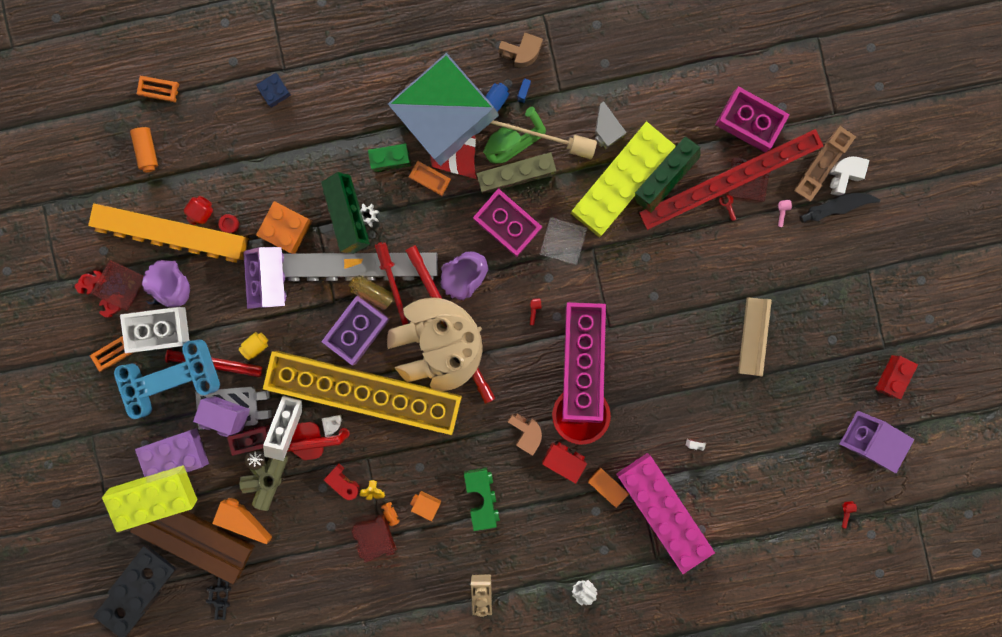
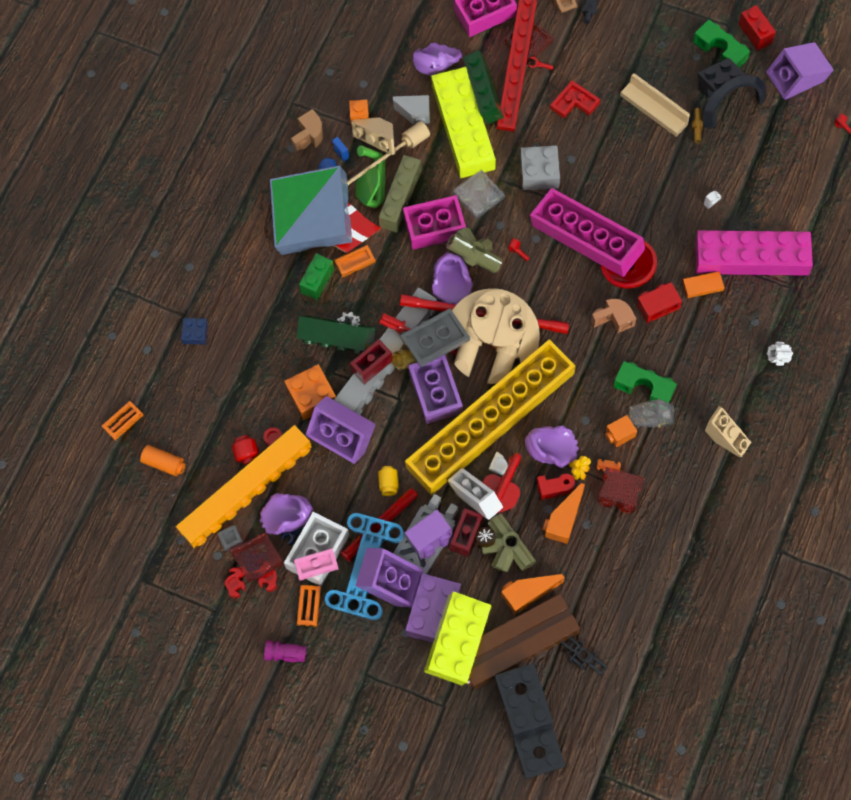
camera: 50 degrees left, 20 degrees down
bright pink hand [778,200,792,227] -> none
none -> dark grey tile [217,525,243,552]
none -> magenta axle [264,640,307,662]
none -> bright pink plate [294,548,339,580]
none -> orange brick [349,100,369,127]
none -> dark red brick [350,339,393,385]
none -> tan slope [352,118,395,155]
none -> medium lavender brick [355,548,424,608]
none -> dark grey plate [401,309,470,368]
none -> medium lavender piece [413,43,463,76]
none -> olive piece [446,227,502,273]
none -> light grey brick [520,146,560,191]
none -> medium lavender piece [525,425,579,468]
none -> orange slope [543,483,585,544]
none -> red plate [550,81,601,118]
none -> clear slope [629,399,674,427]
none -> pearl gold bar [692,108,703,143]
none -> green arch [693,20,750,68]
none -> black piece [698,58,766,128]

